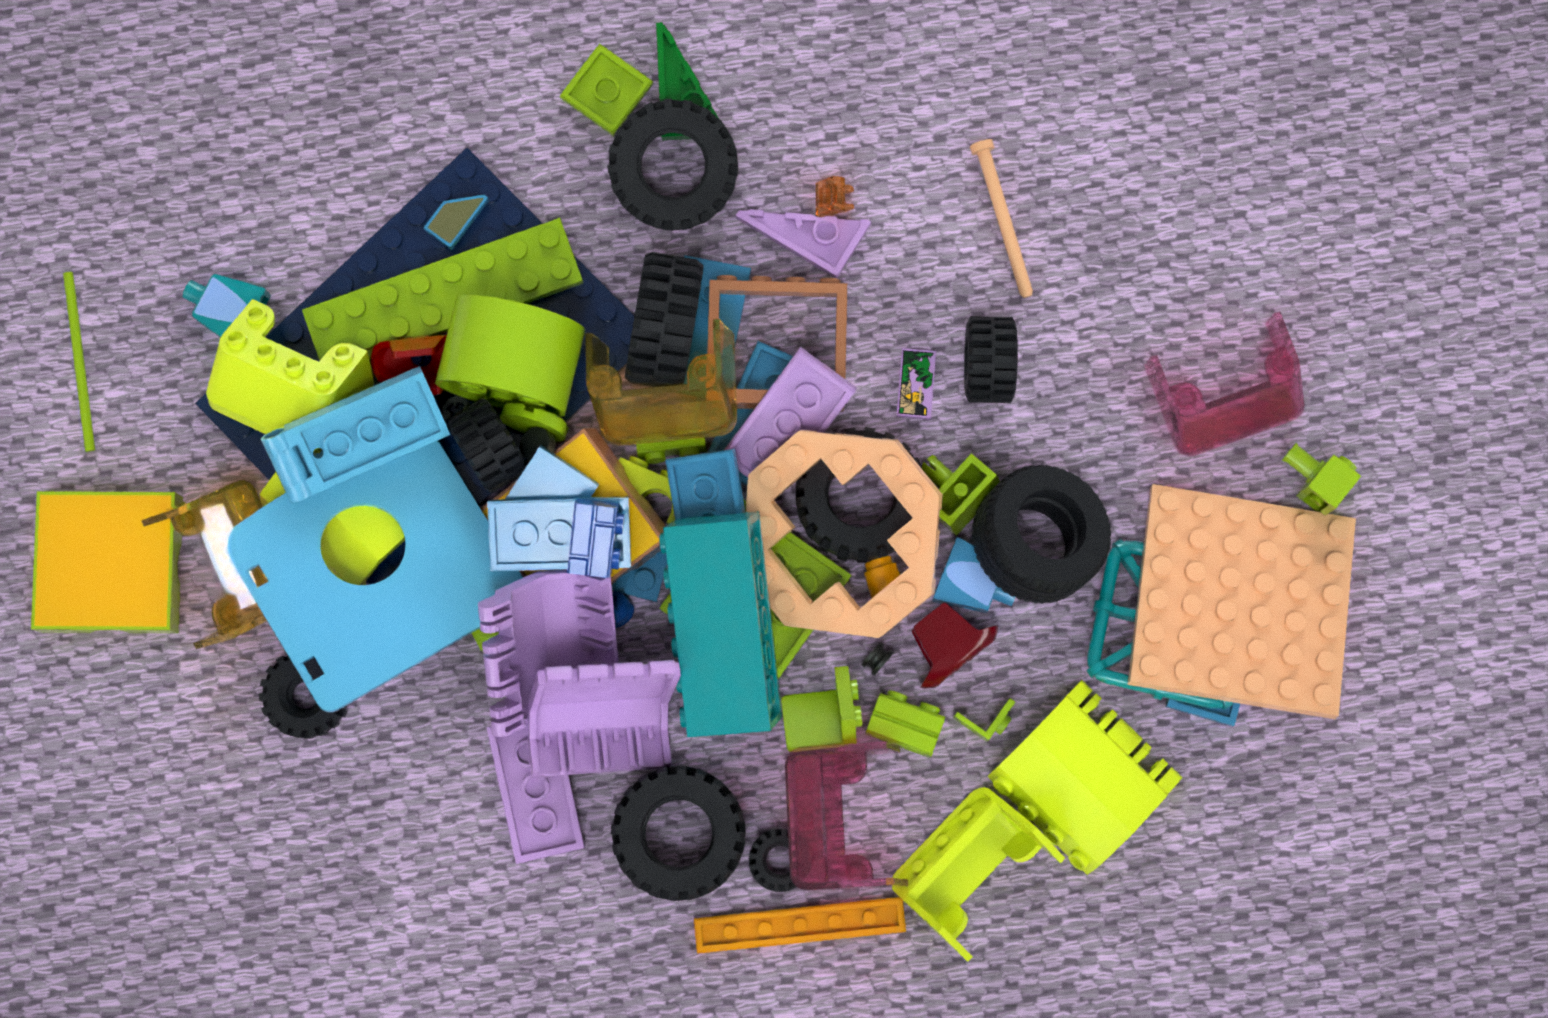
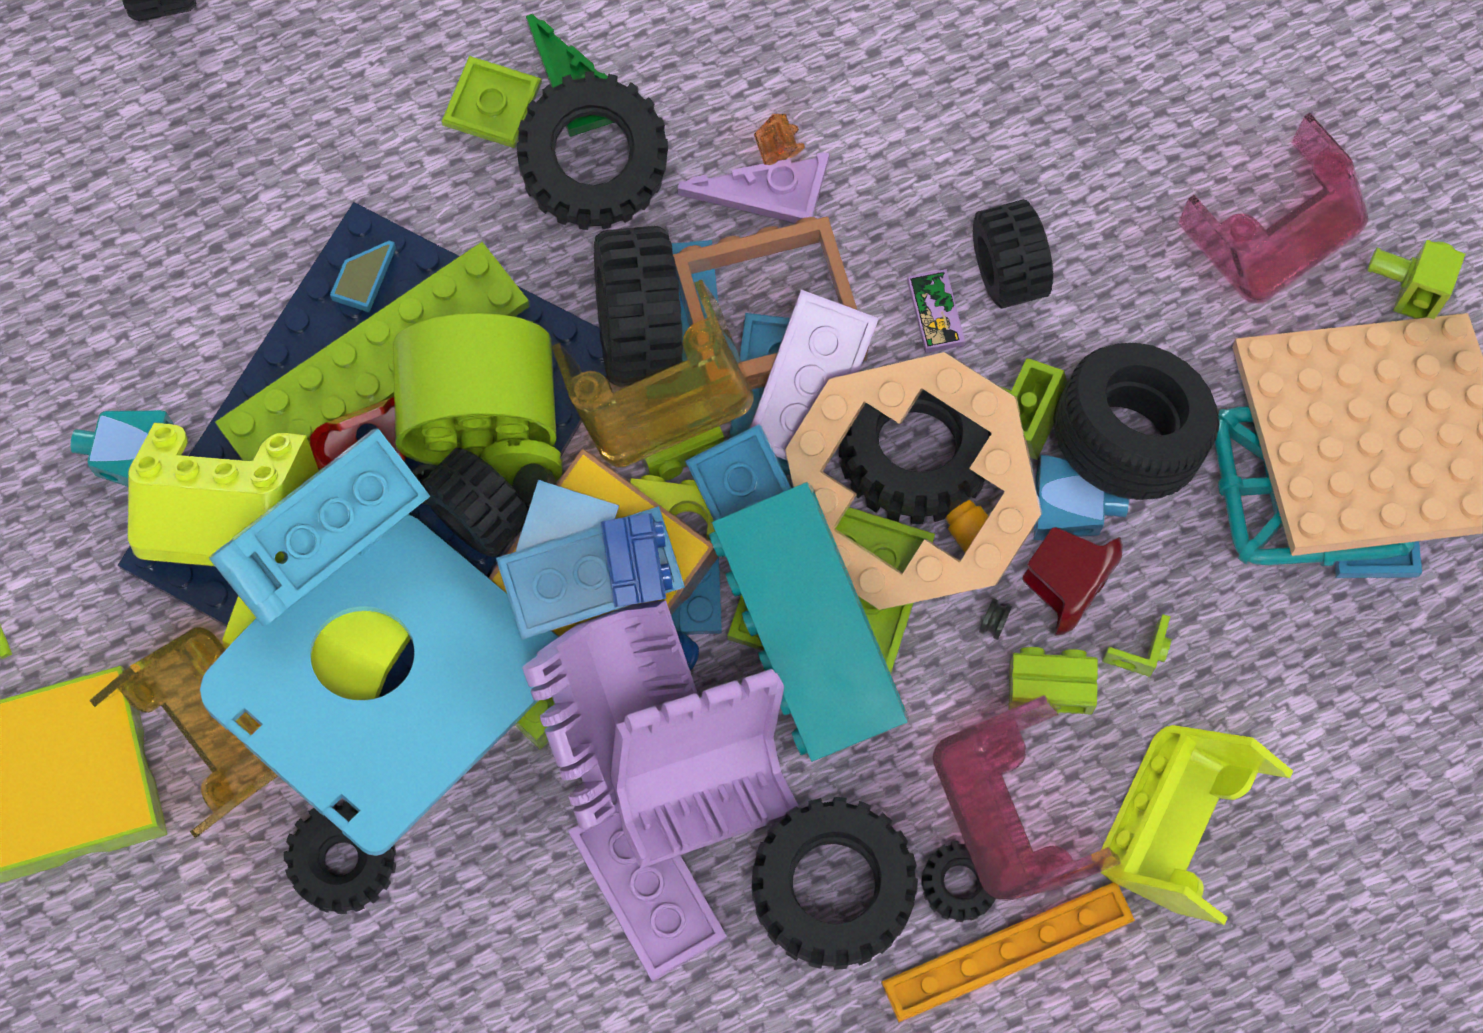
camera: 20 degrees left, 10 degrees down
lime bracket [781,666,862,752] -> none
light nougat bar [970,139,1033,298] -> none
neon yellow hinge [987,680,1183,875] -> none

